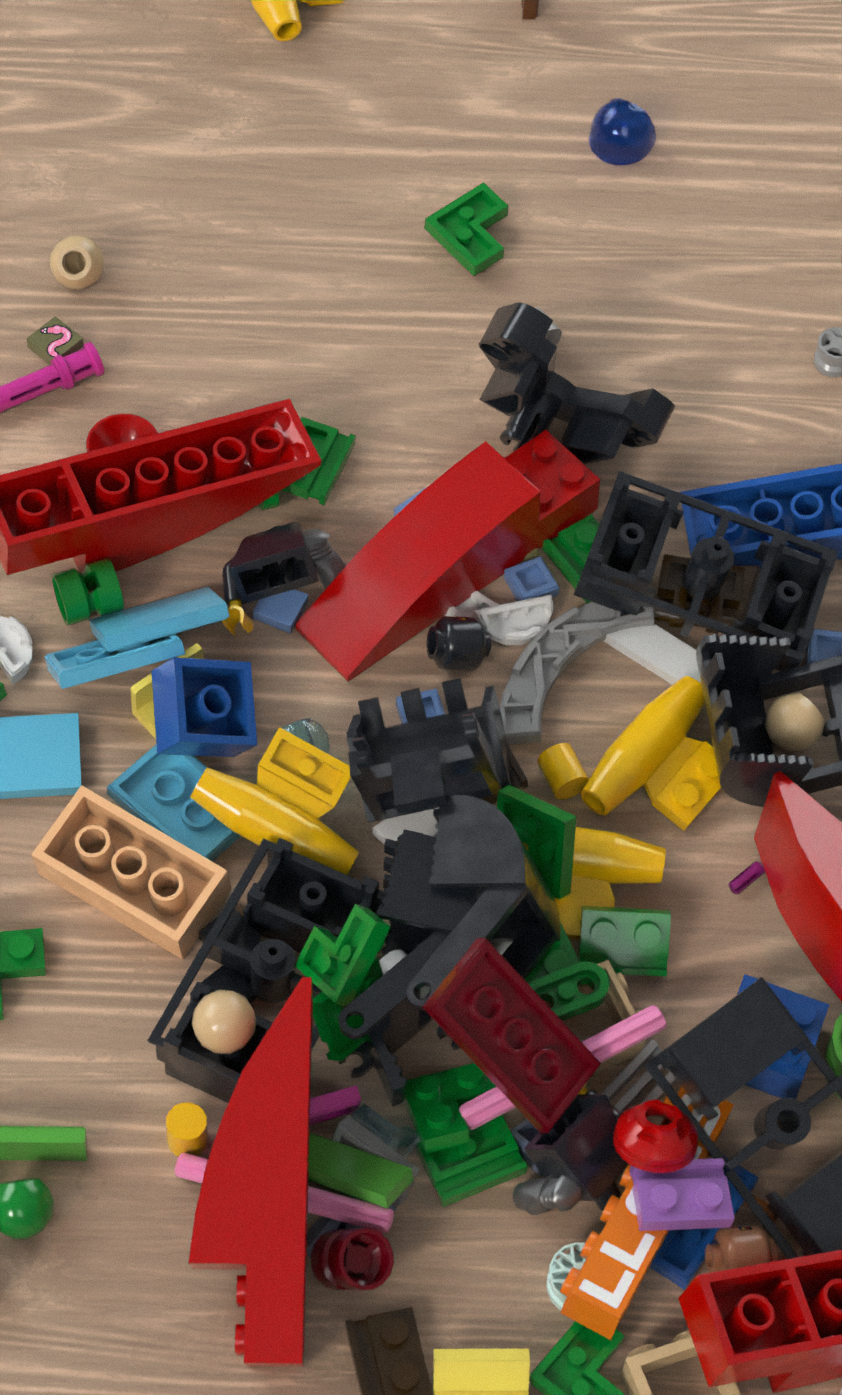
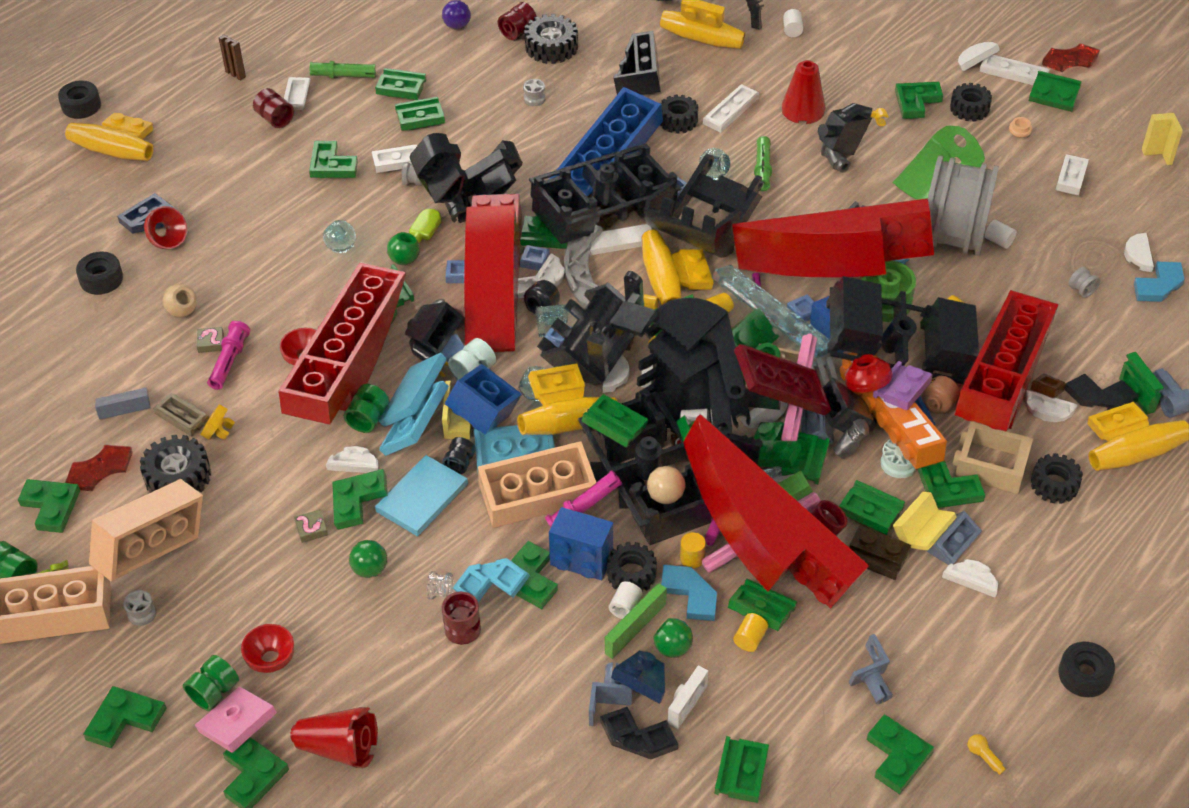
camera: 45 degrees left, 10 degrees down
green plate [295,904,390,1007] -> none
clear blue helmet [589,98,656,165] -> none
tan piece [765,693,825,752] -> none
none -> black tyre [76,251,123,295]
none -> wing [117,193,182,234]
none -> red piece [144,206,187,249]
none -> dark red wheel [253,88,294,128]
none -> white tile [284,77,311,110]
none -> bright green pin [309,61,376,78]
none -> clear light blue piece [323,220,356,253]
none -> white plate [372,144,417,173]
none -> green plate [375,68,427,100]
none -> green piece [387,232,420,266]
none -> green plate [395,96,445,131]
none -> lime piece [409,208,442,244]
none -> black wheel [442,437,476,474]
none -> light aqua wheel [448,338,496,380]
none -> clear light blue tile [535,304,568,338]
none -> dark pink pin [545,470,622,527]
none -> blue brick [549,507,613,581]
none -> green plate [581,394,648,448]
none -> black tyre [607,542,657,593]
none -> white piece [609,582,643,619]
none -> dark azure tile [661,565,717,621]
none -> clear light blue plate [712,264,830,358]
none -> green plate [728,579,797,631]
none -> yellow piece [733,613,768,652]
none -> medium blue tile [787,294,814,324]
none -> green plate [839,480,905,535]

